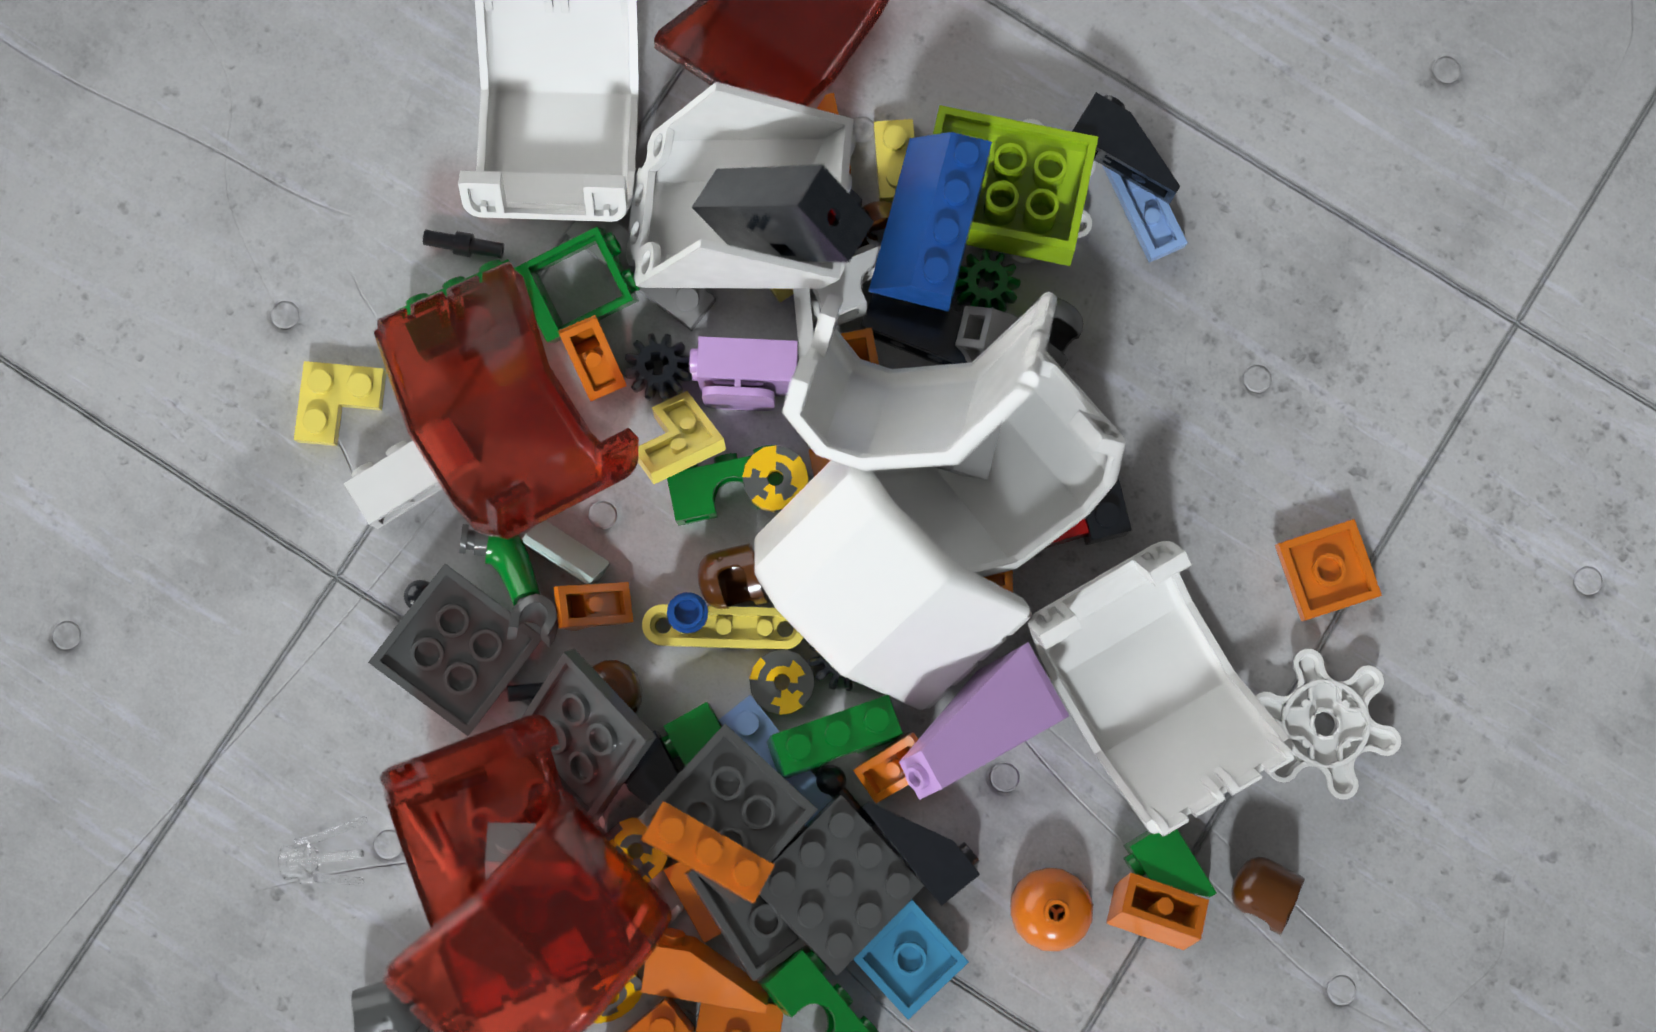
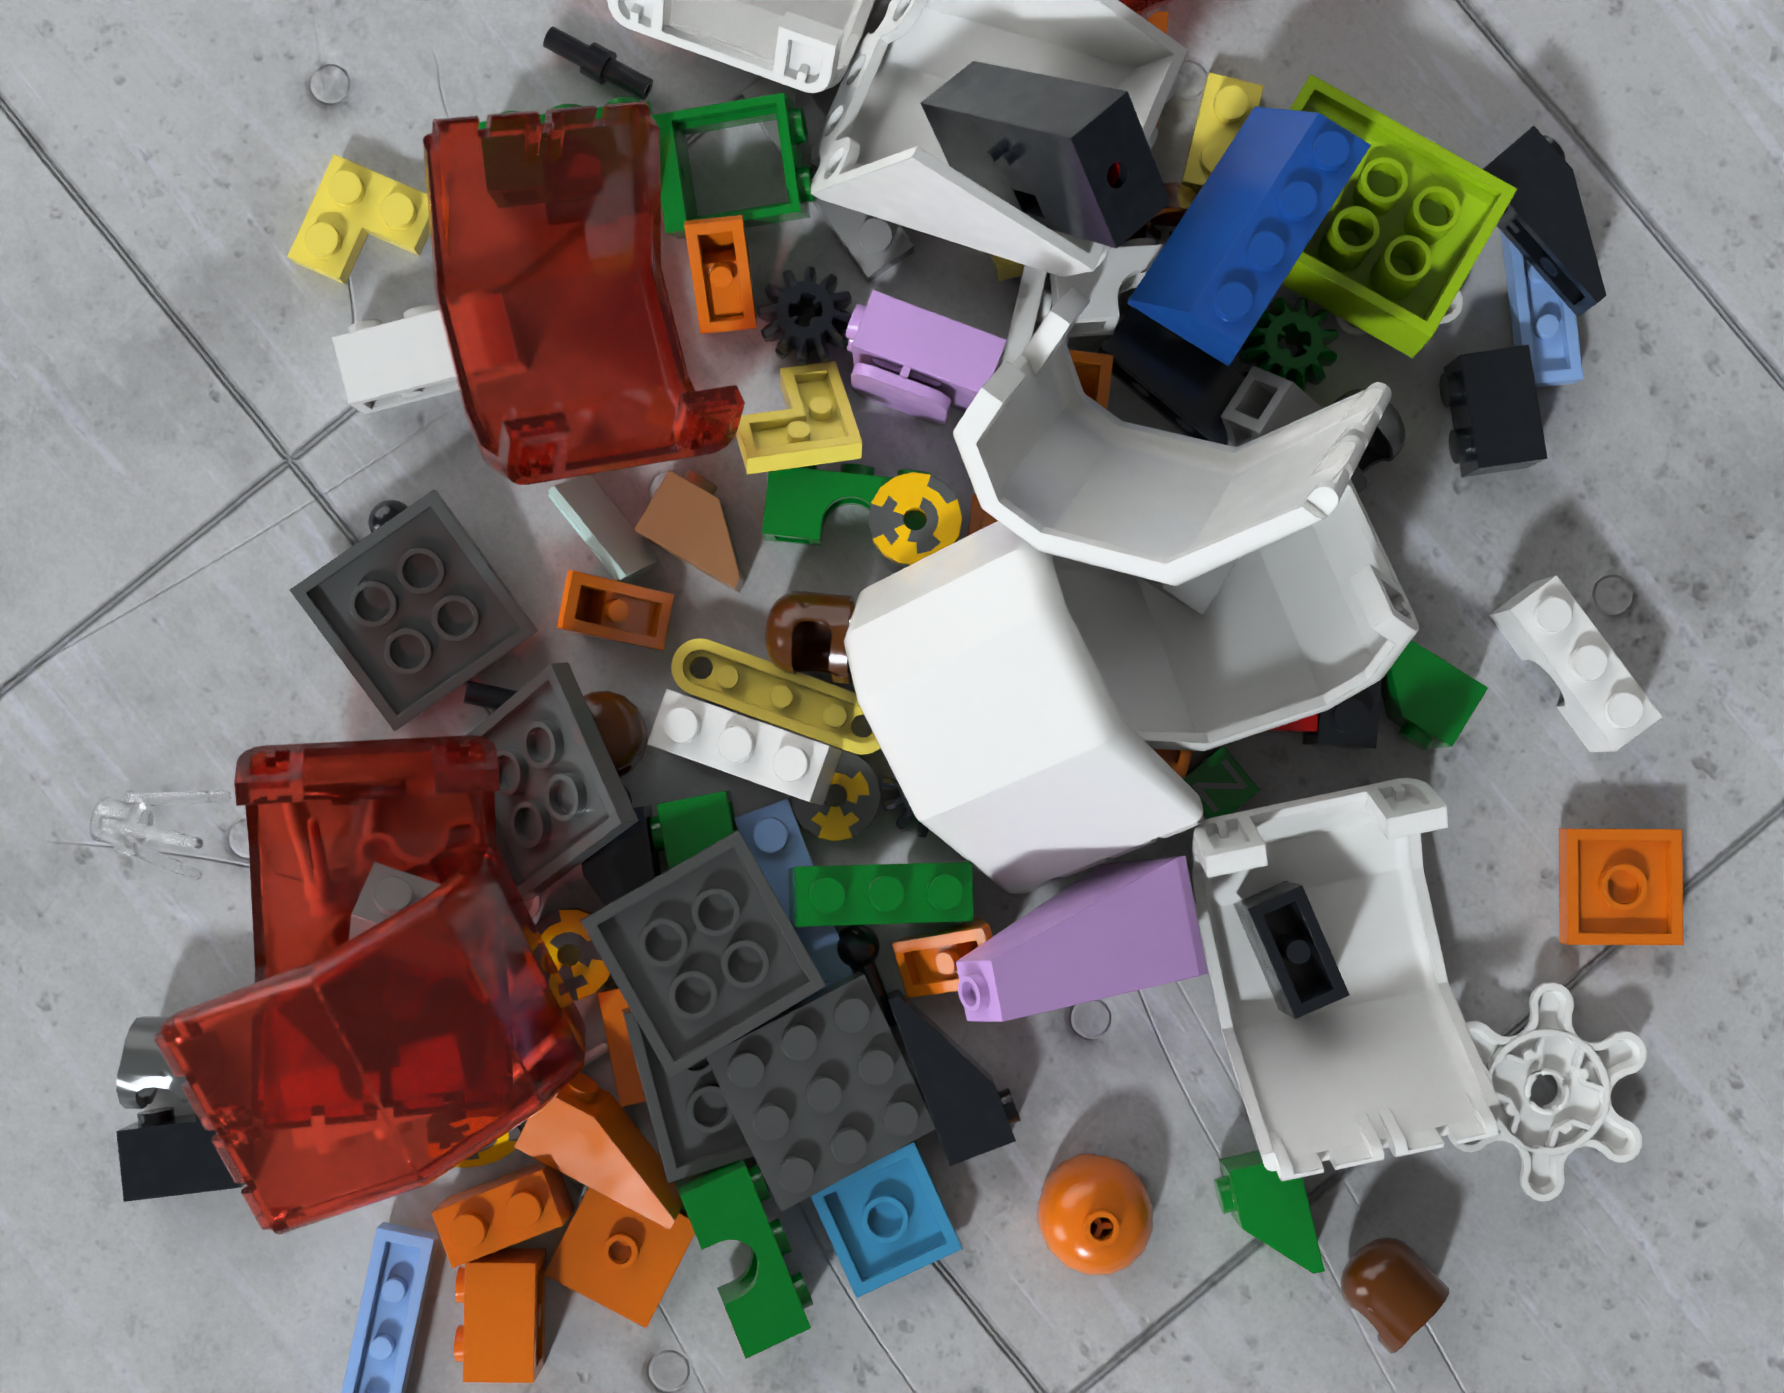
camera: 20 degrees right, 5 degrees up
piece [459,520,558,647] -> none
orange plate [641,801,775,903] -> none
blue plate [667,592,708,634] -> none
orange brick [1106,872,1209,951] -> none
none -> medium nougat slope [634,470,745,593]
none -> white brick [647,689,842,805]
none -> green tile [1182,746,1260,819]
none -> black brick [1233,881,1350,1019]
none -> green slope [1381,640,1488,751]
none -> black brick [1439,345,1547,478]
none -> white arch [1488,575,1662,752]

